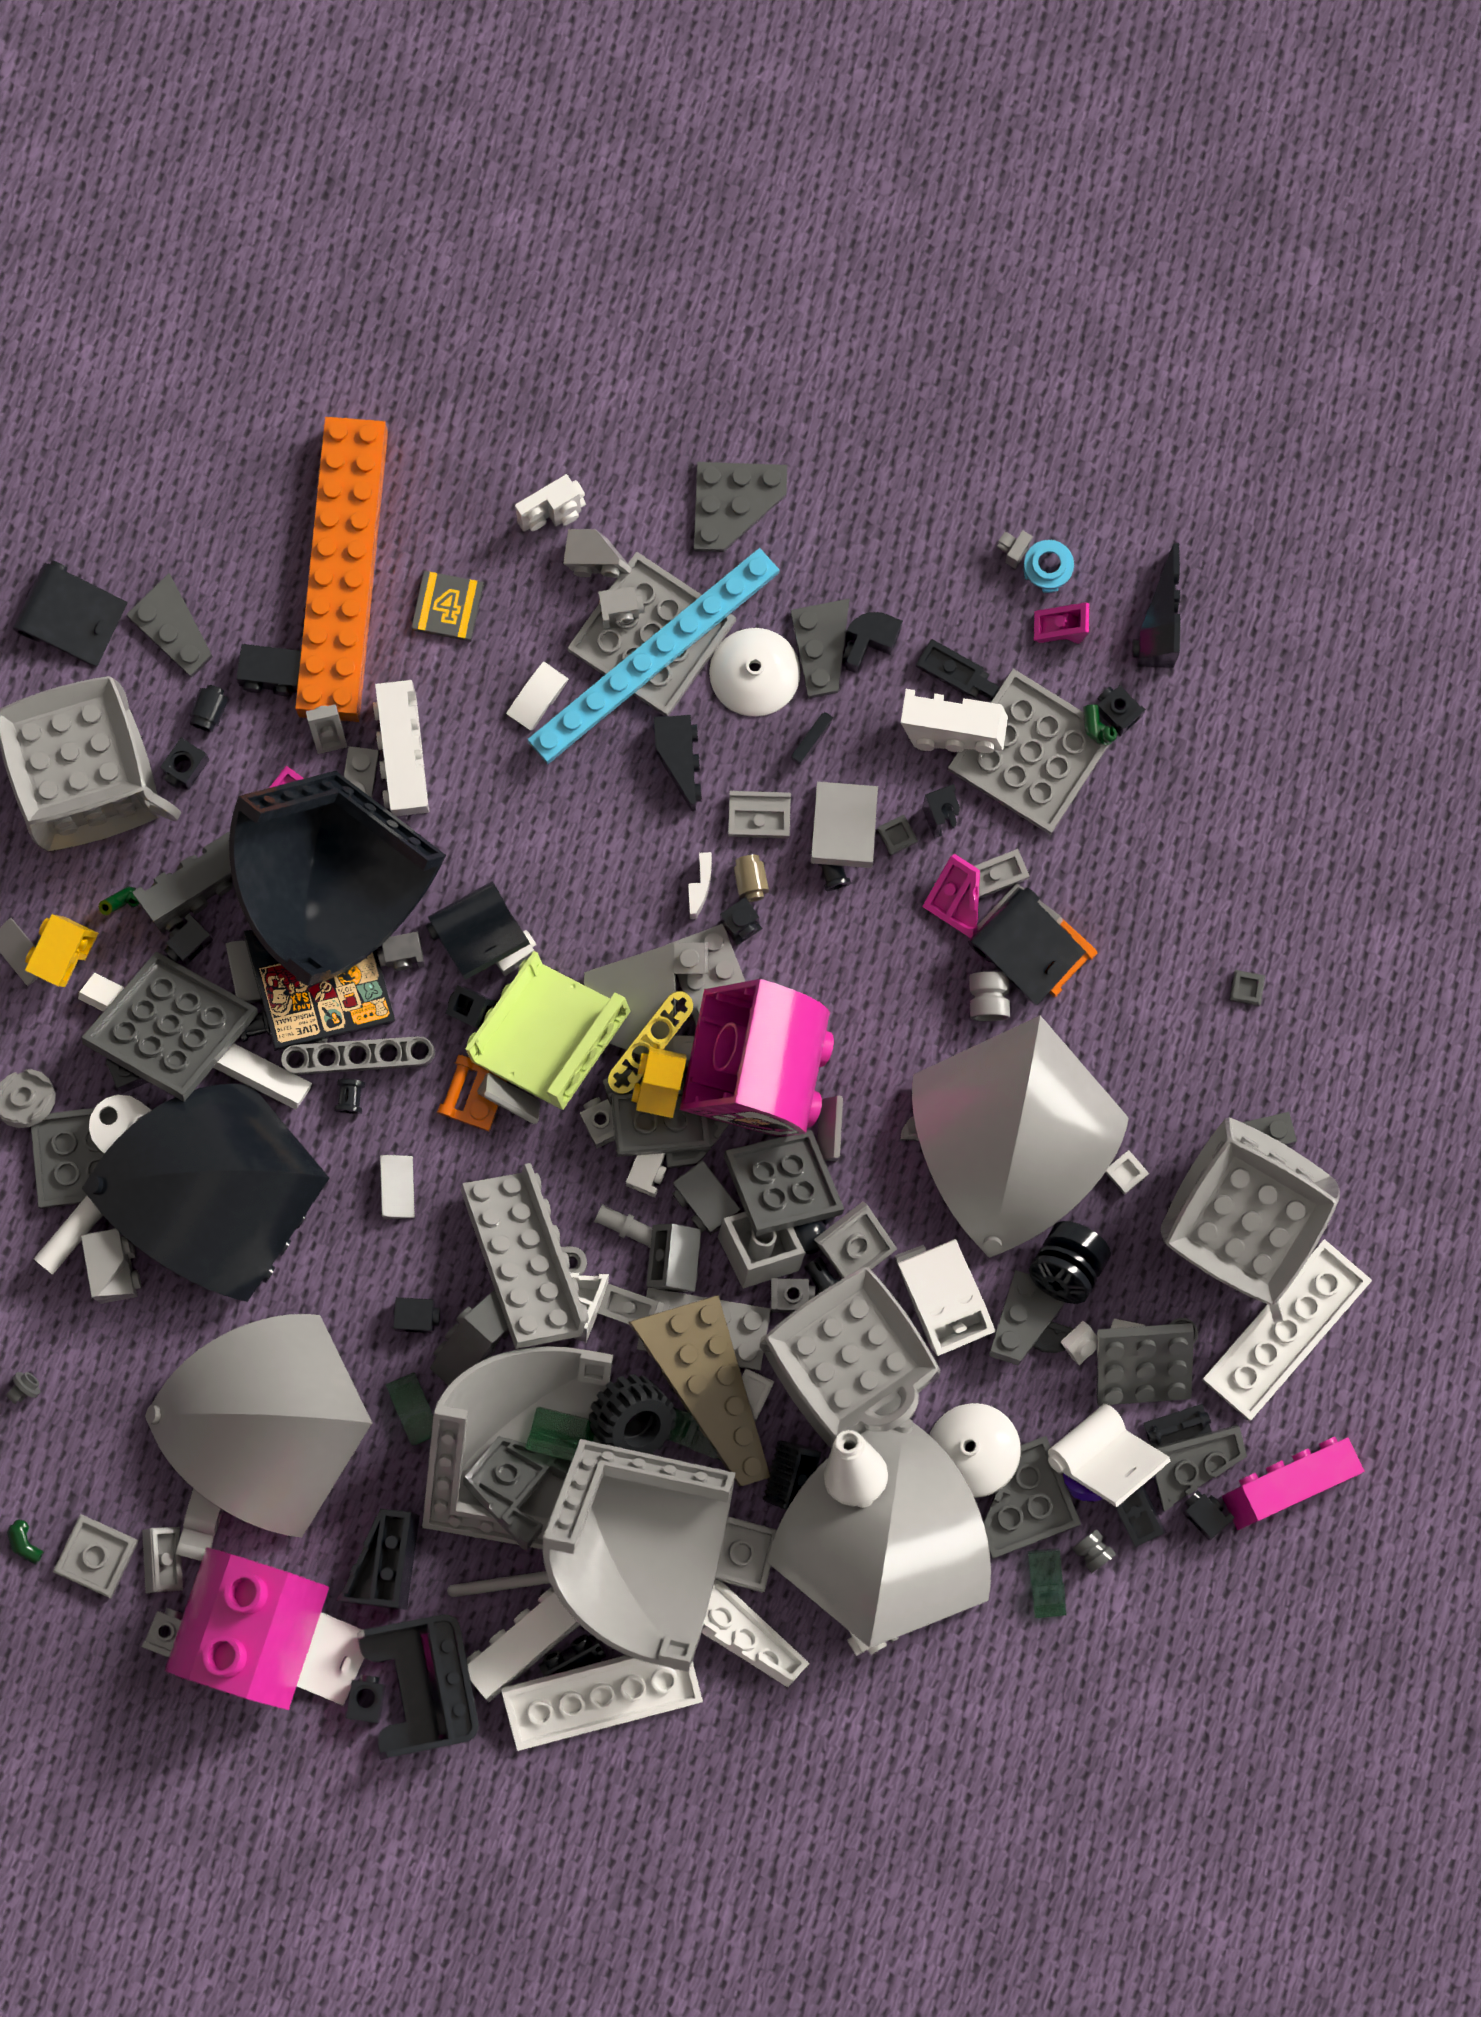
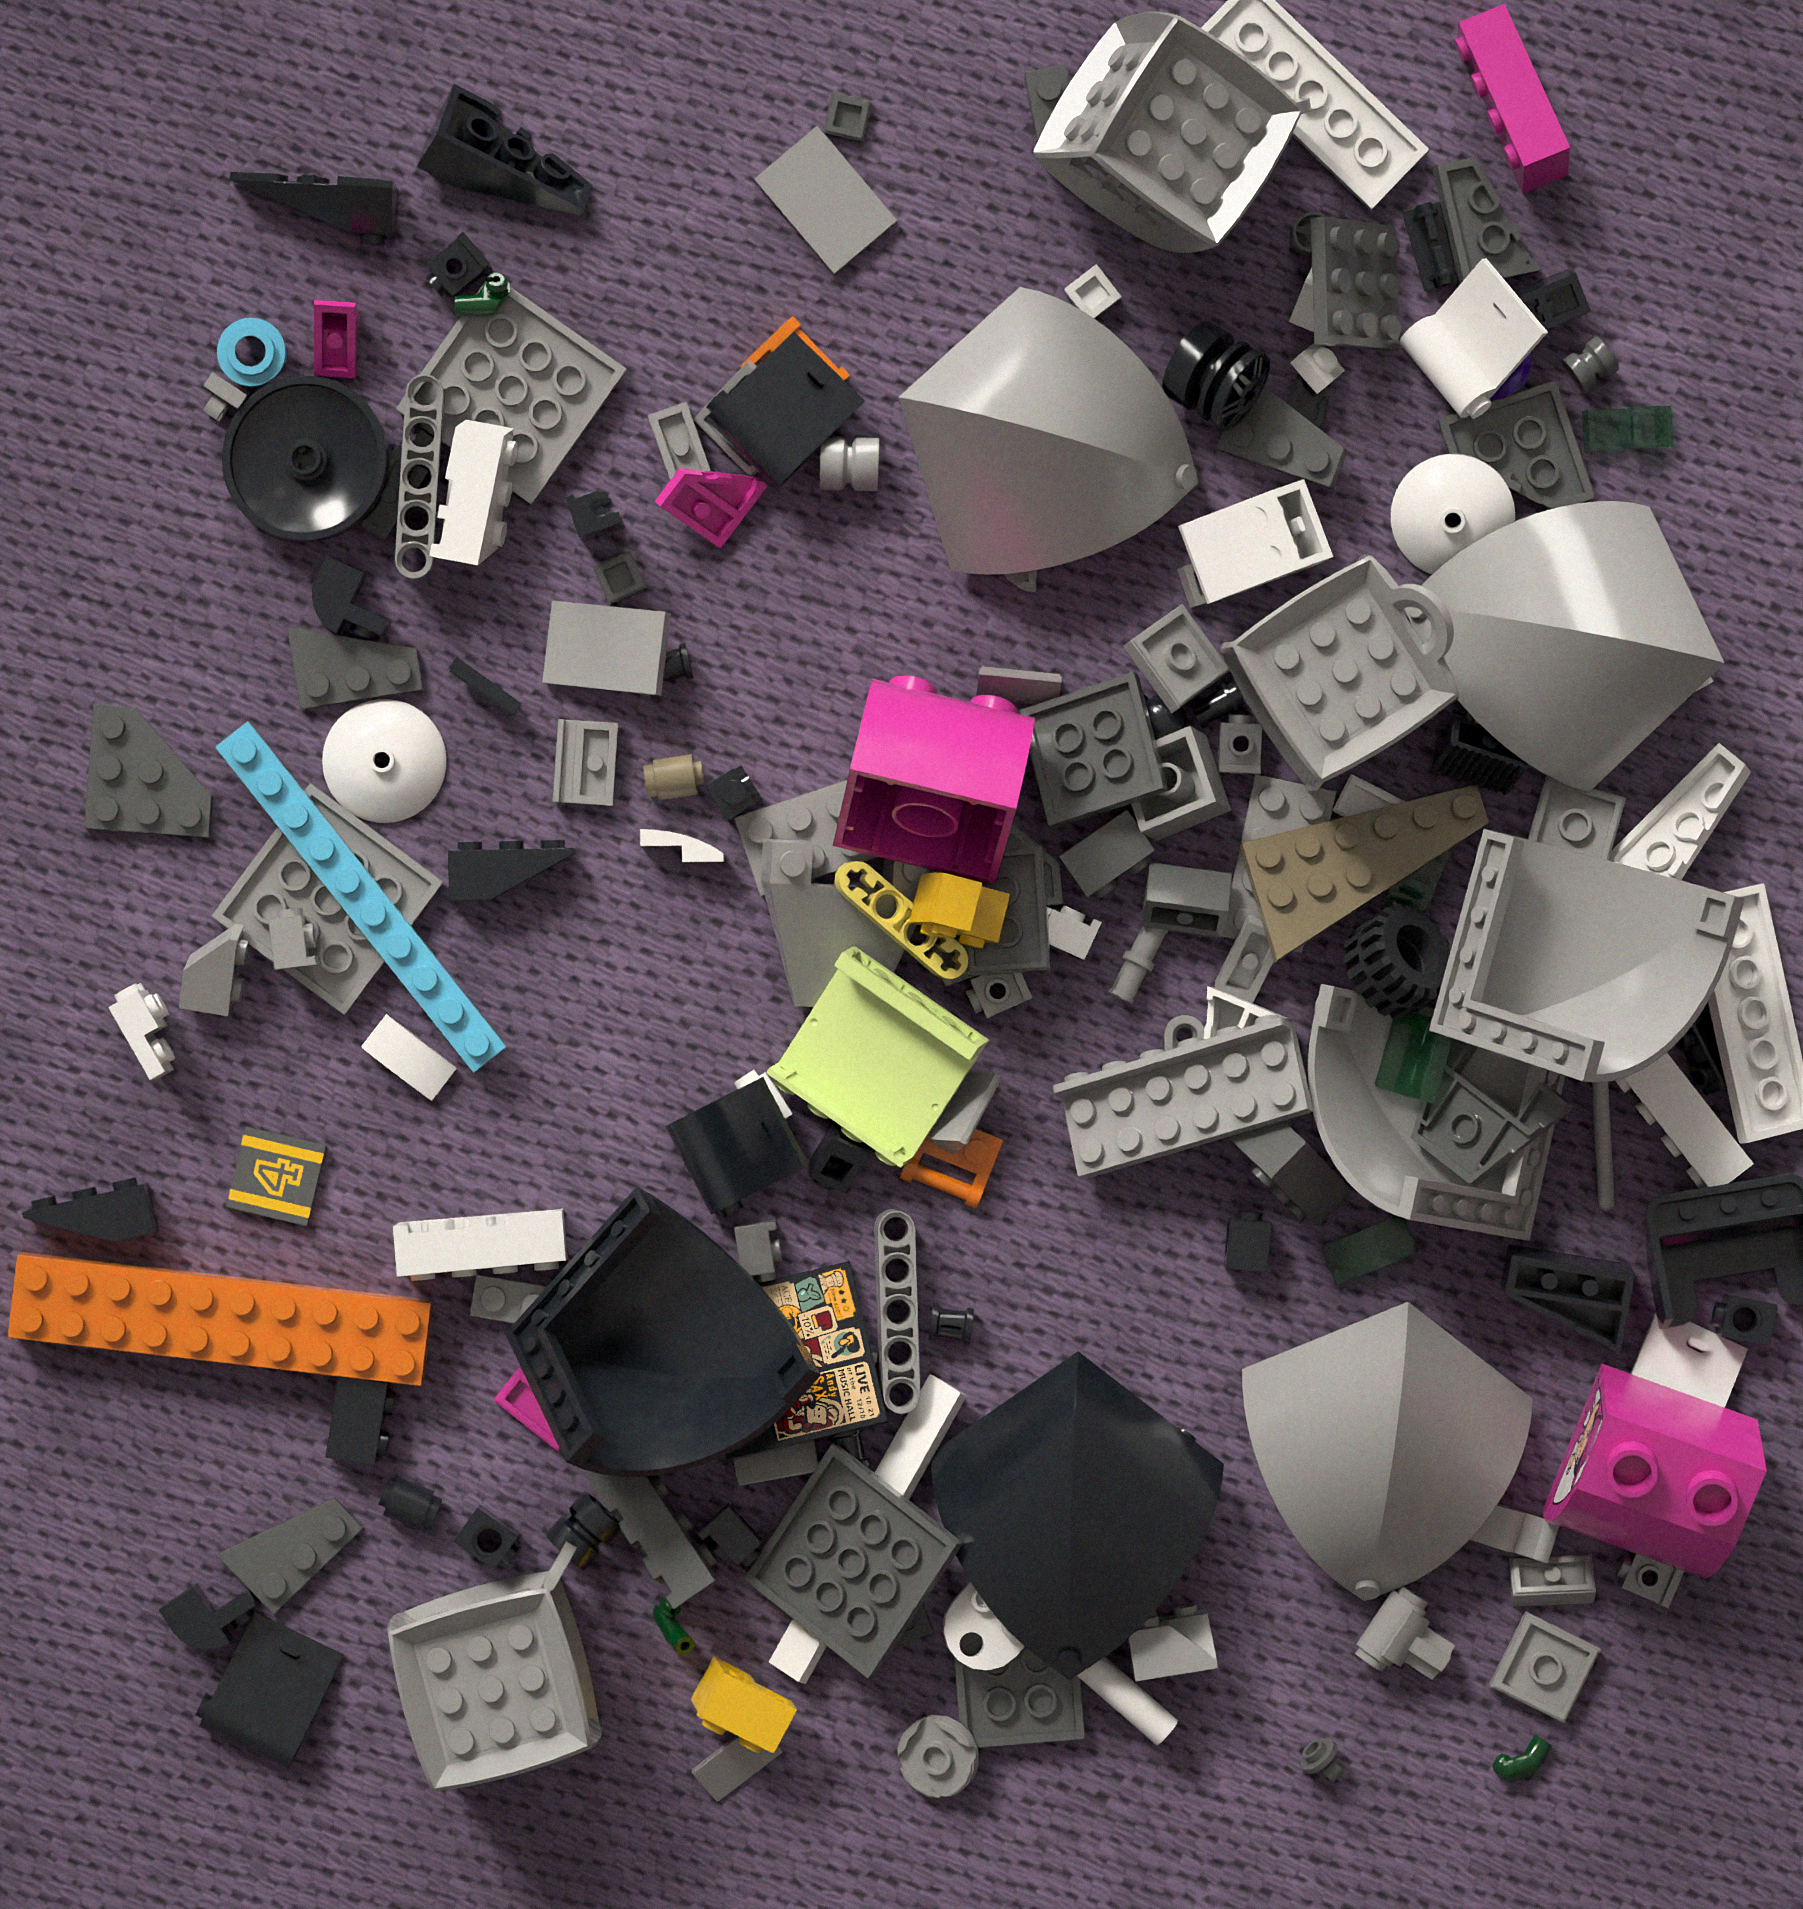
camera: 80 degrees left, 10 degrees up
light grey plate [306,704,347,754] -> none
slope [380,1155,415,1219] -> none
white cone [824,1430,888,1508] -> none
black brick [1183,1490,1235,1541] -> none
none -> black slope [22,1177,159,1242]
none -> black brick [159,1583,259,1649]
none -> black dish [222,375,389,543]
none -> light grey beam [395,374,445,579]
none -> black wedge [416,84,593,216]
none -> black wheel [545,1491,622,1570]
none -> light grey tile [754,126,897,275]
none -> light grey piece [1355,1586,1455,1680]

